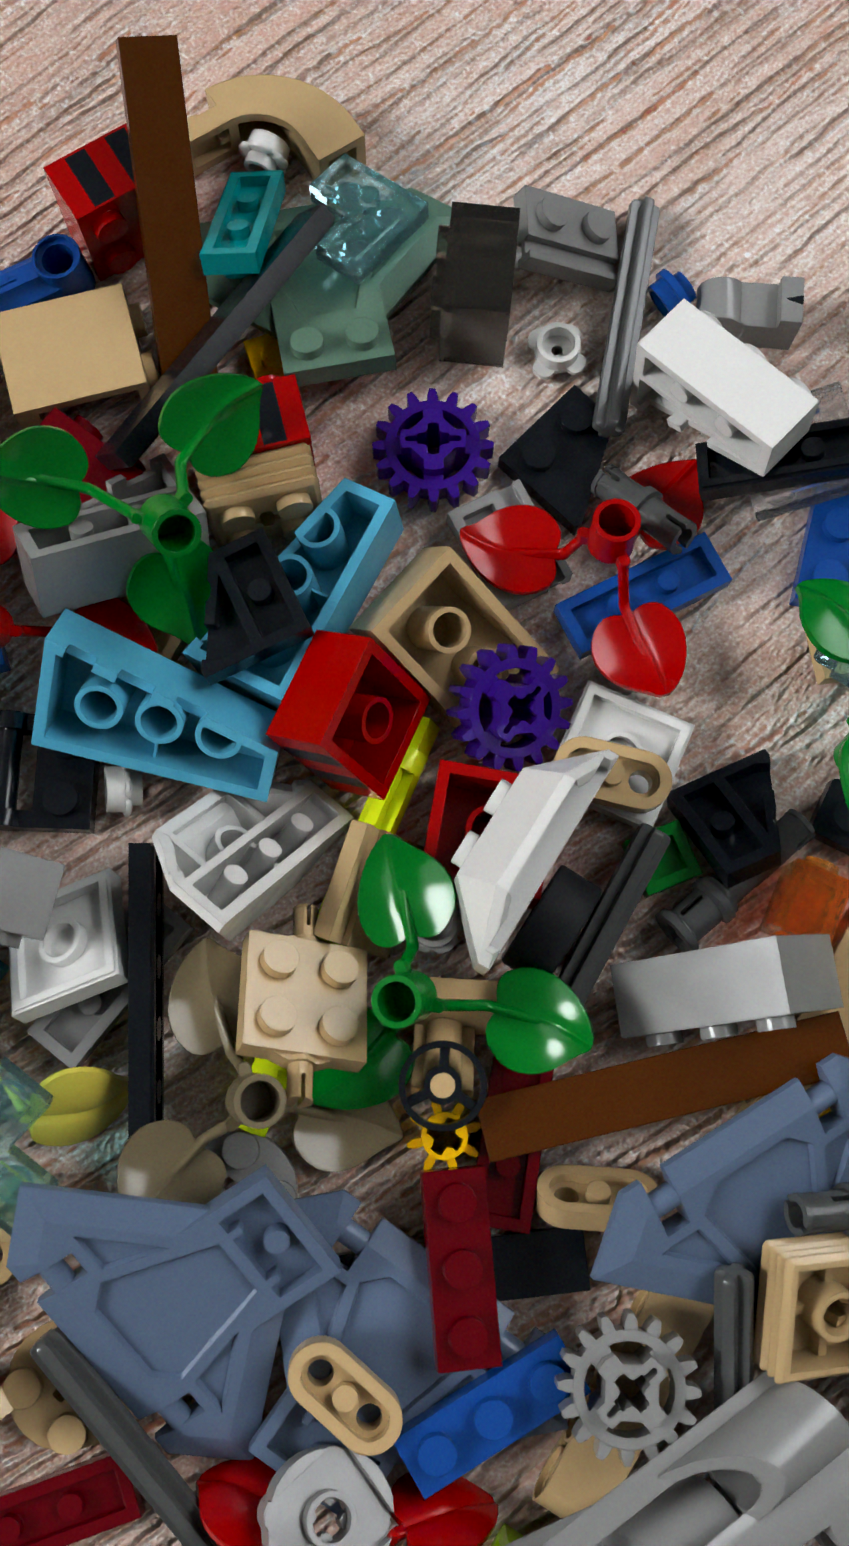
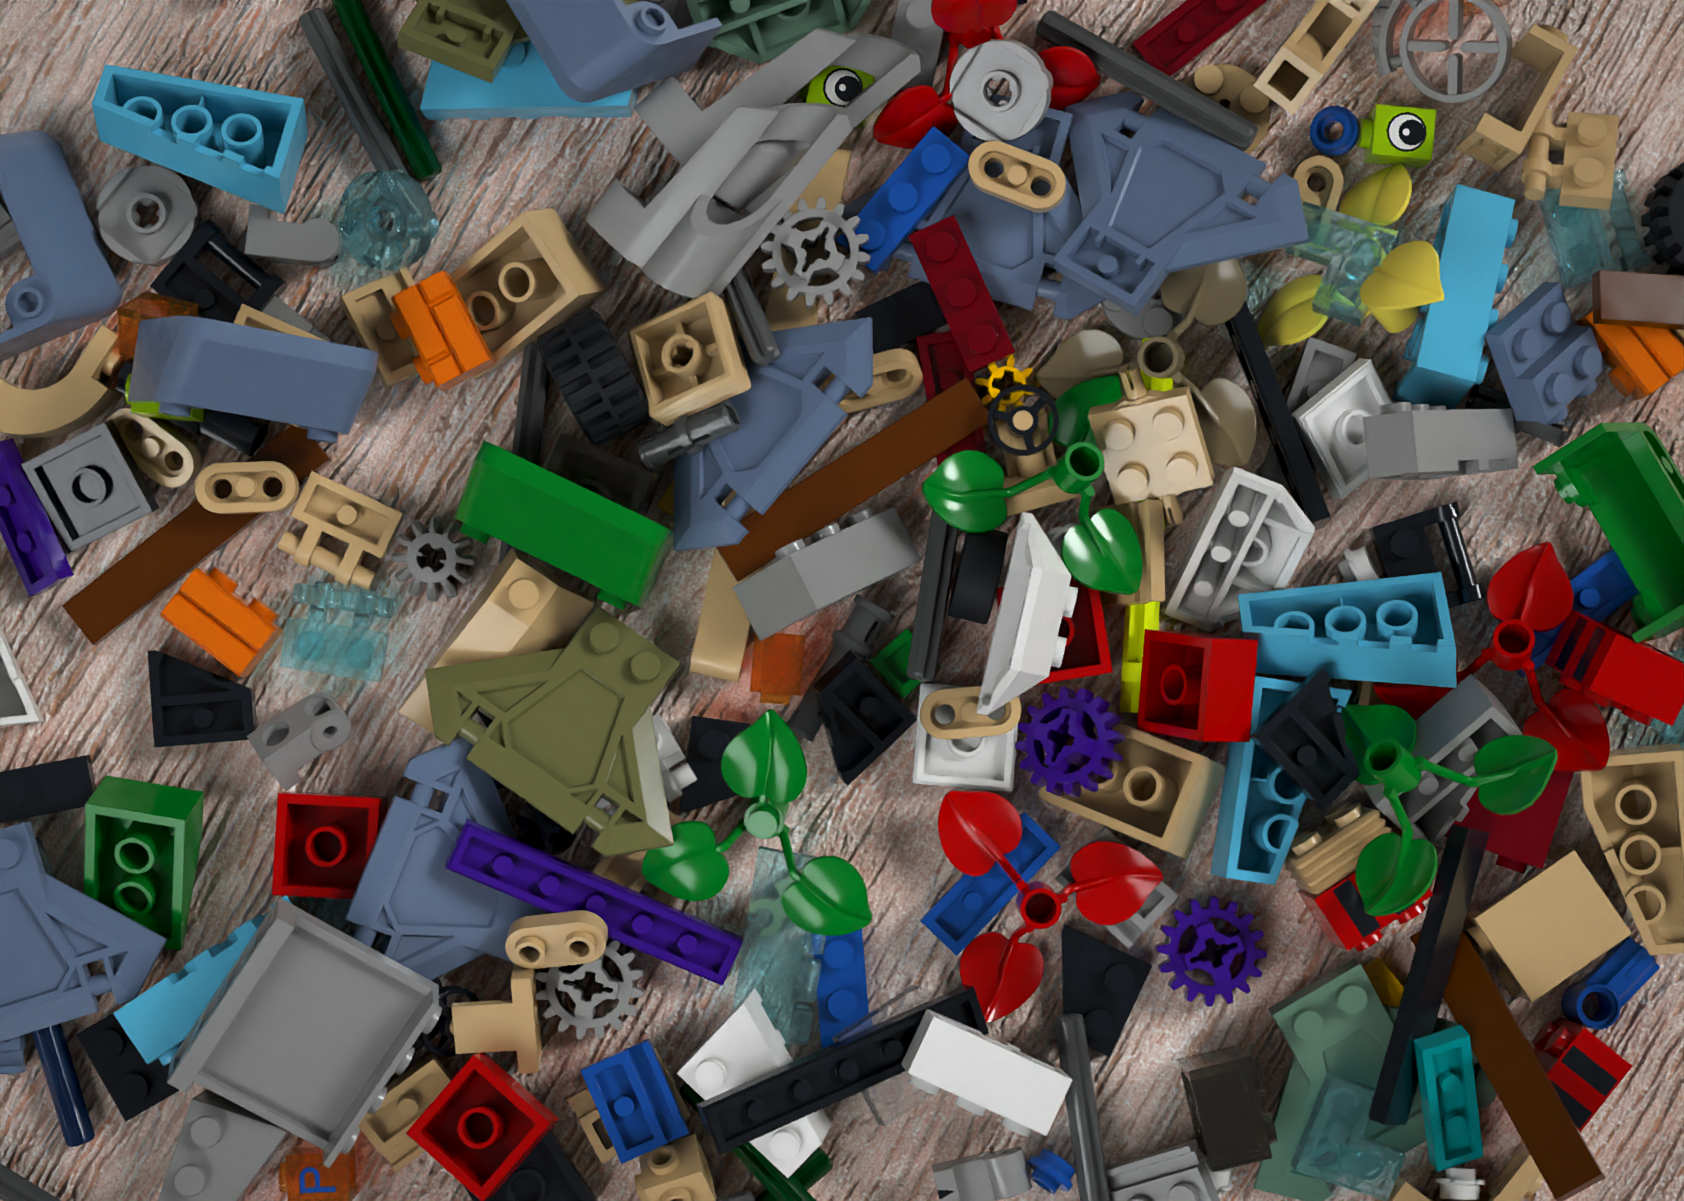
camera: 160 degrees right, 10 degrees up
white plate [527,322,586,380] -> none
dark grey pin [591,464,697,555] -> none

